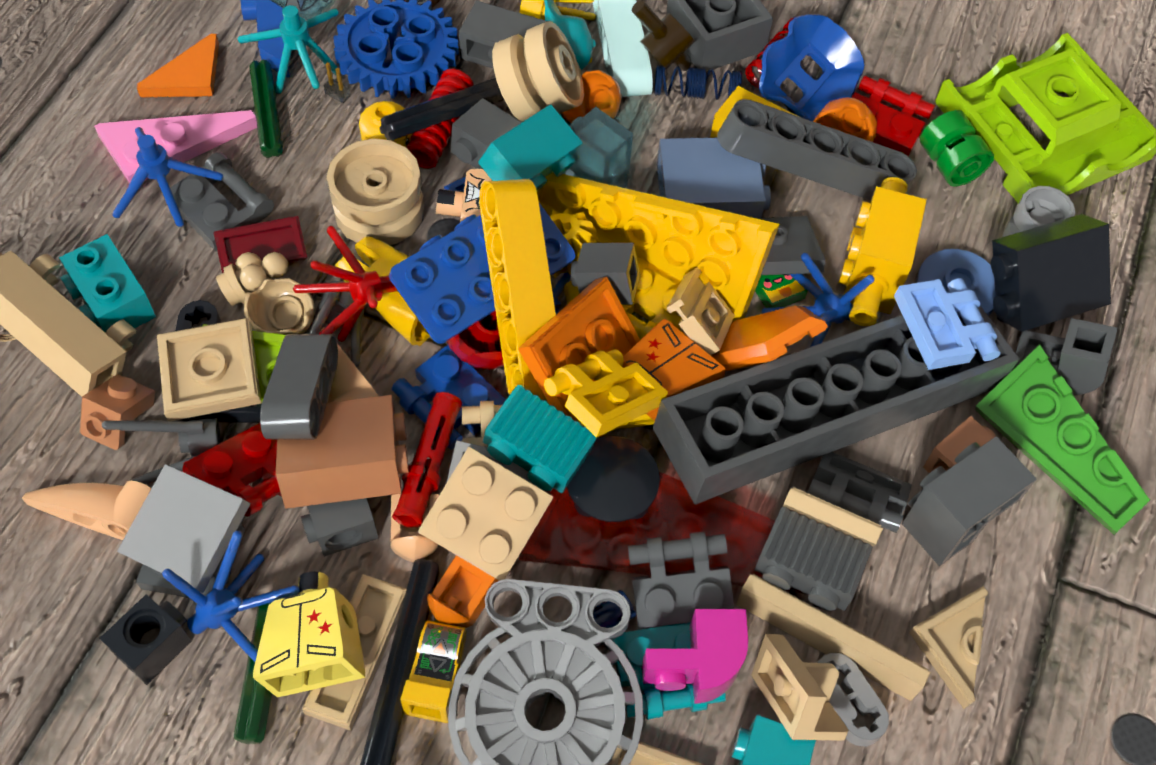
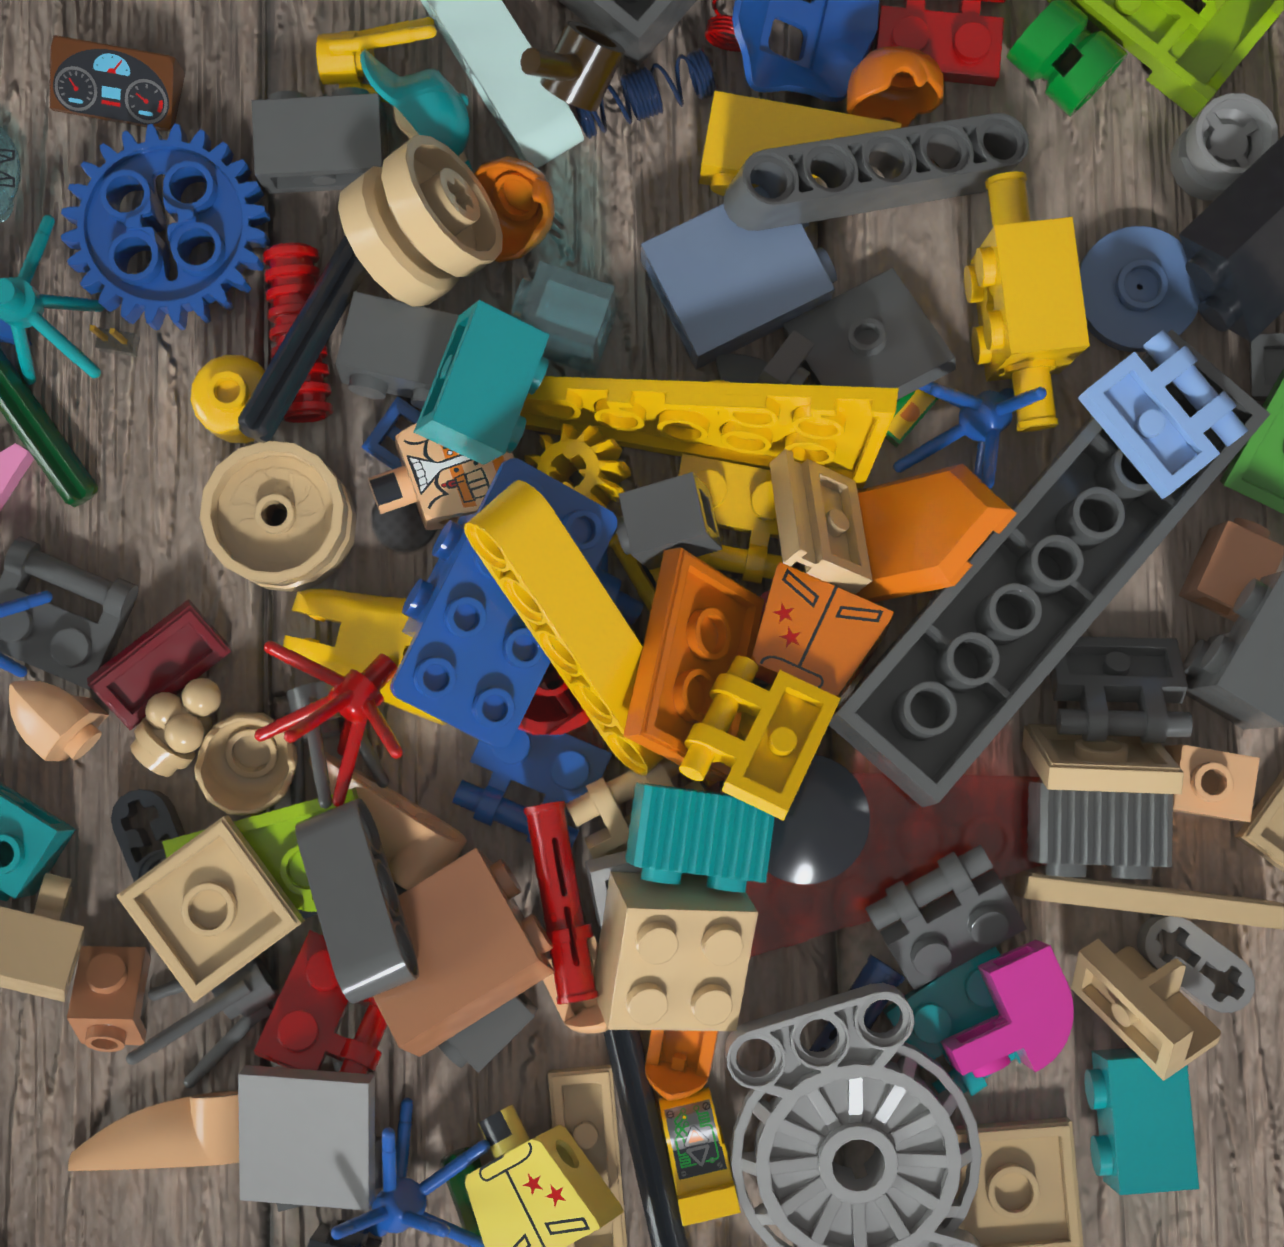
camera: 25 degrees left, 25 degrees up
none -> light nougat plate [9,680,109,761]
none -> light nougat brick [1164,744,1260,822]

